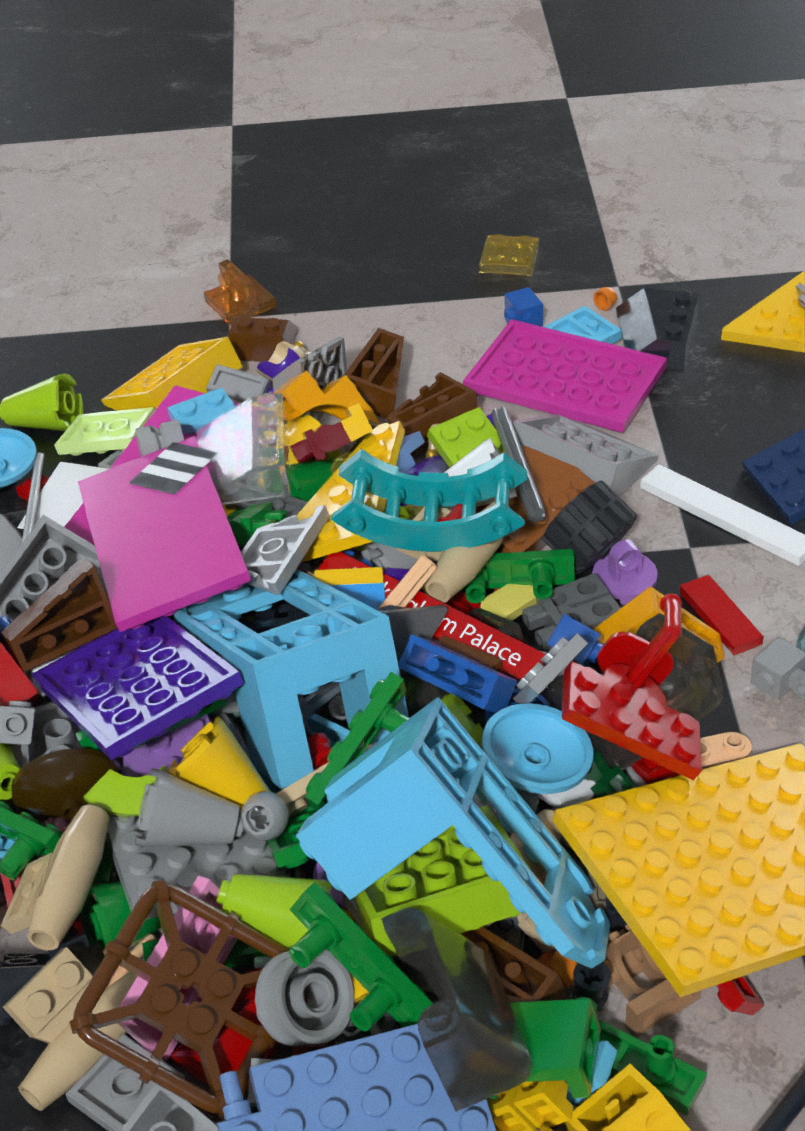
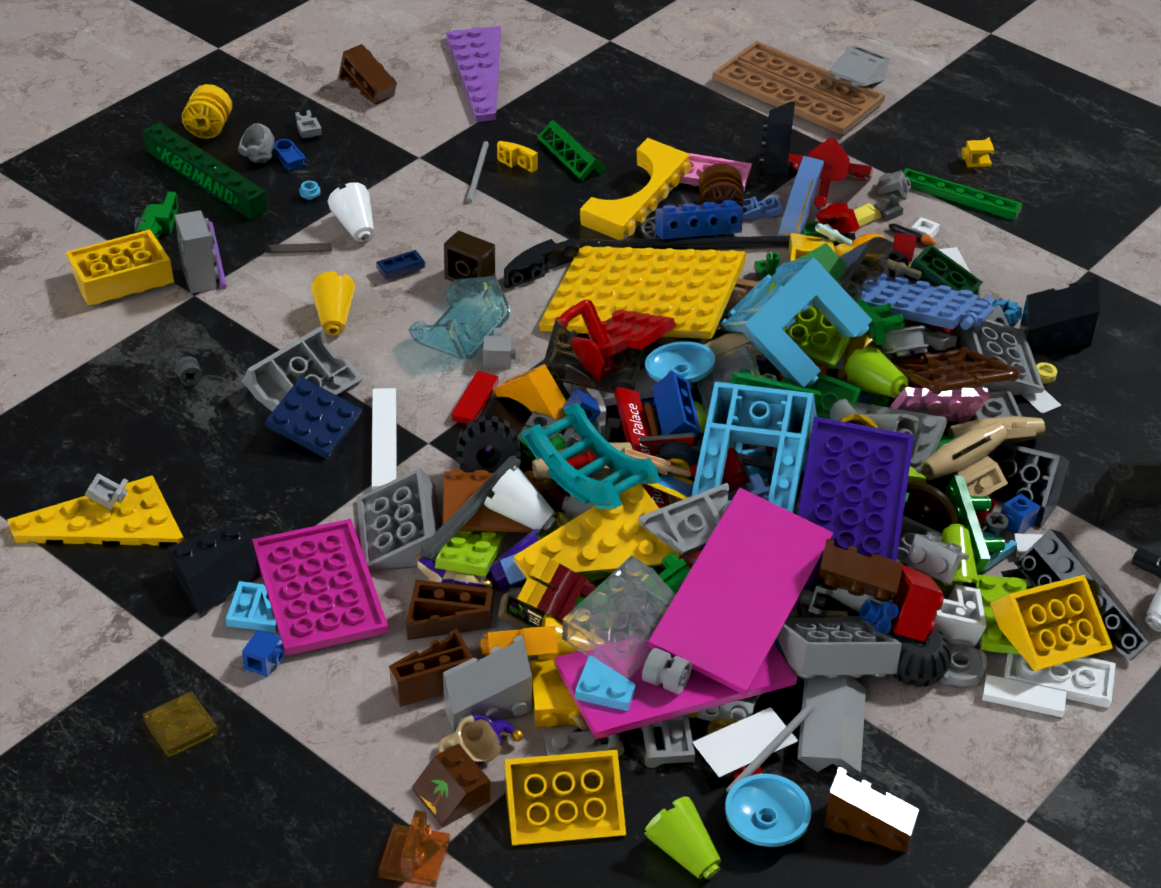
camera: 140 degrees left, 0 degrees up
yellowish green plate [54,407,155,456] -> none
black sticker [129,442,219,495] -> none
light grey tile [206,364,271,404] -> none
light grey plate [513,633,588,704] -> none
orange hinge [593,287,618,311] -> none

